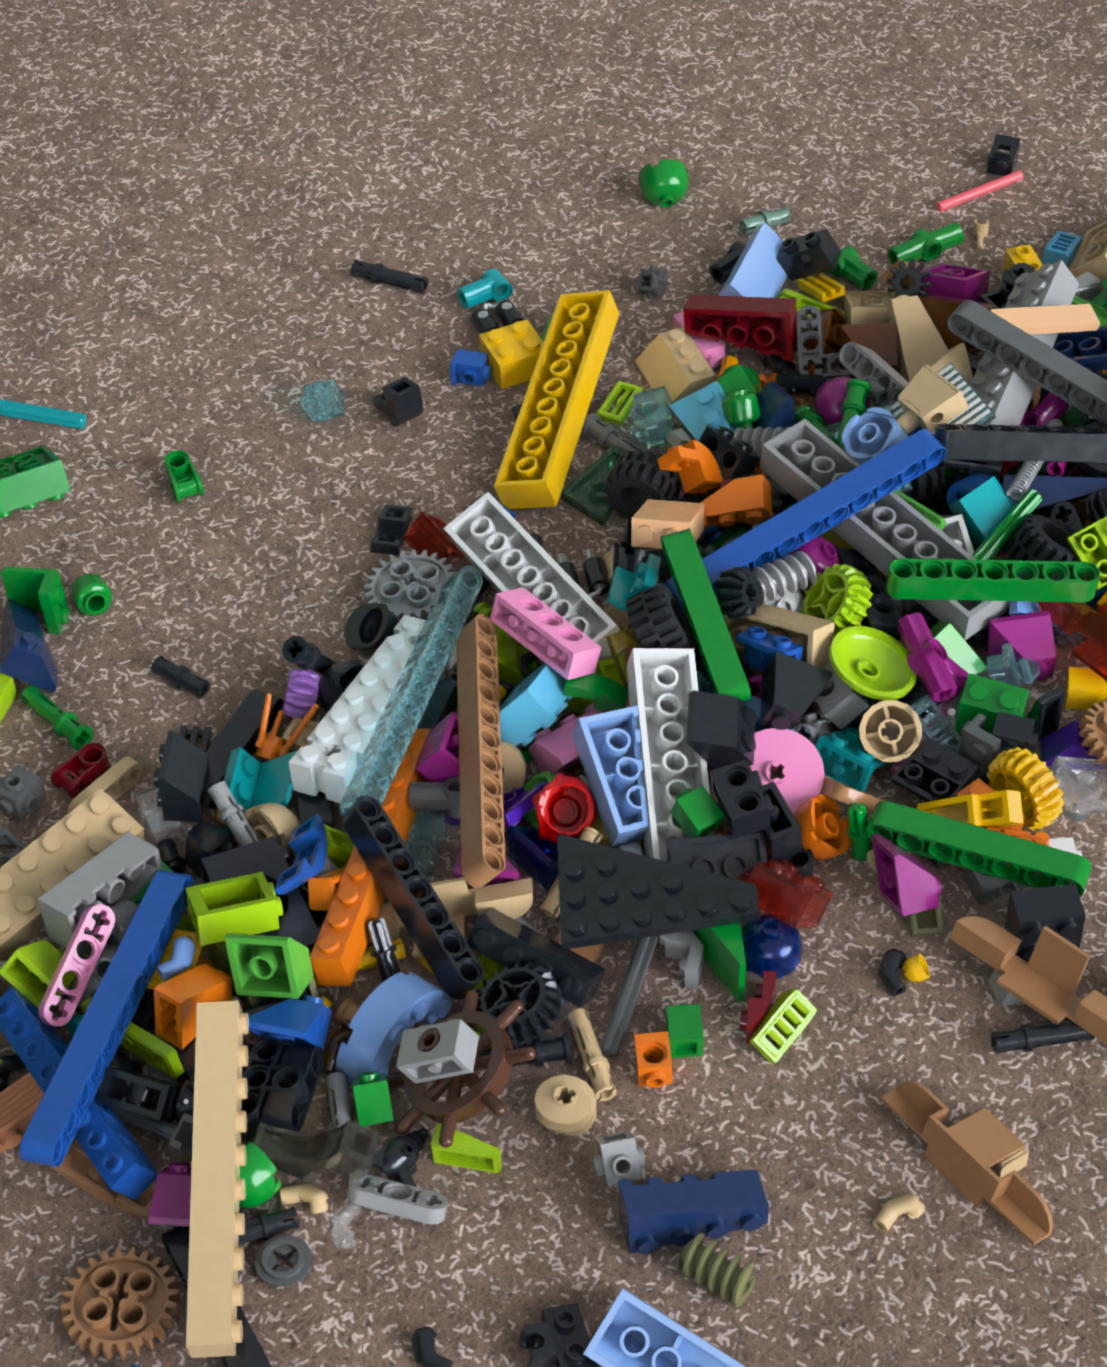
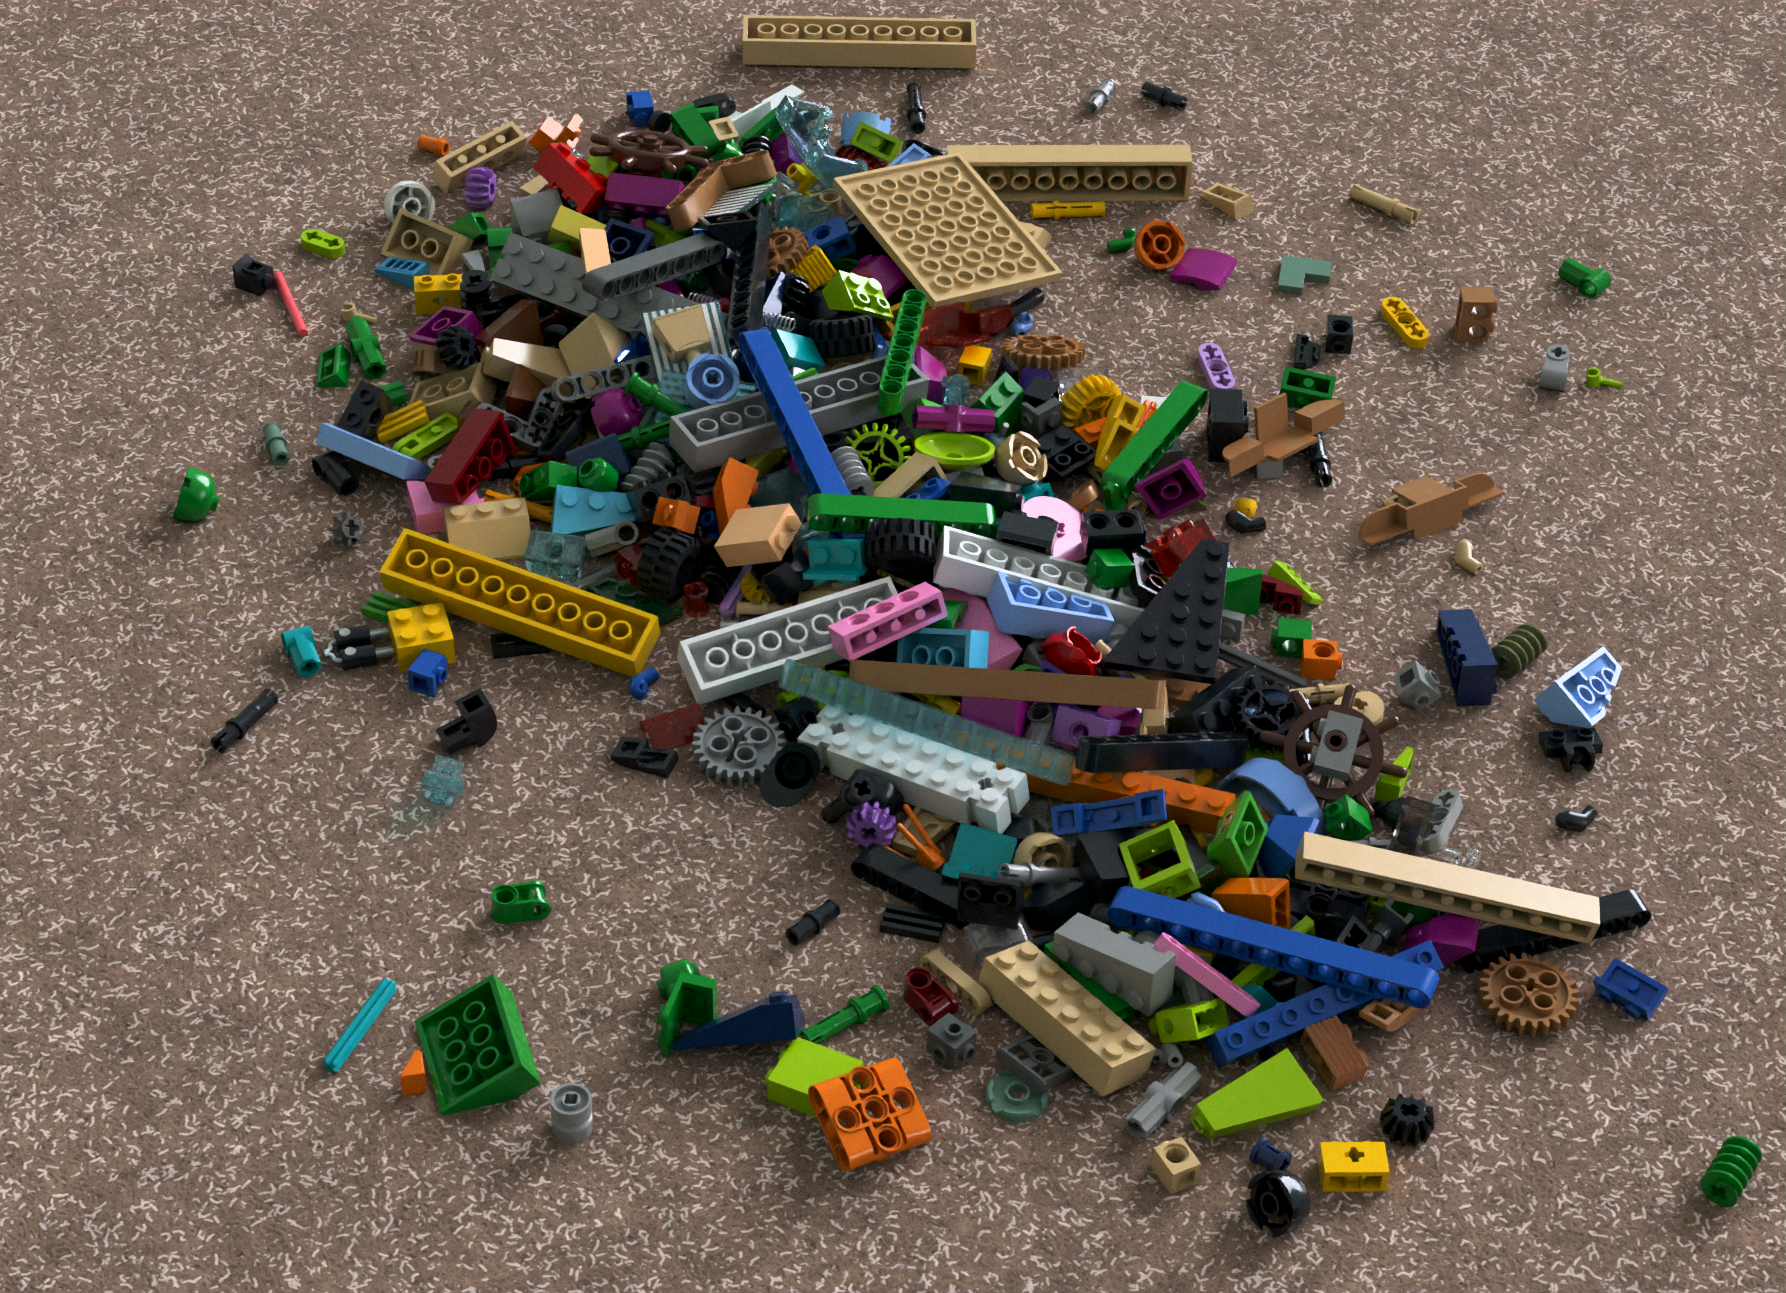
camera: 85 degrees left, 5 degrees down
black gear [714,567,762,619] -> none
dark grey pin [860,376,891,406] -> none
green axle [971,489,1042,560] -> none
none -> lime beam [301,229,345,258]
none -> green slope [316,343,351,387]
none -> clear red bush [684,582,709,618]
none -> medium lavender brick [1050,704,1122,750]

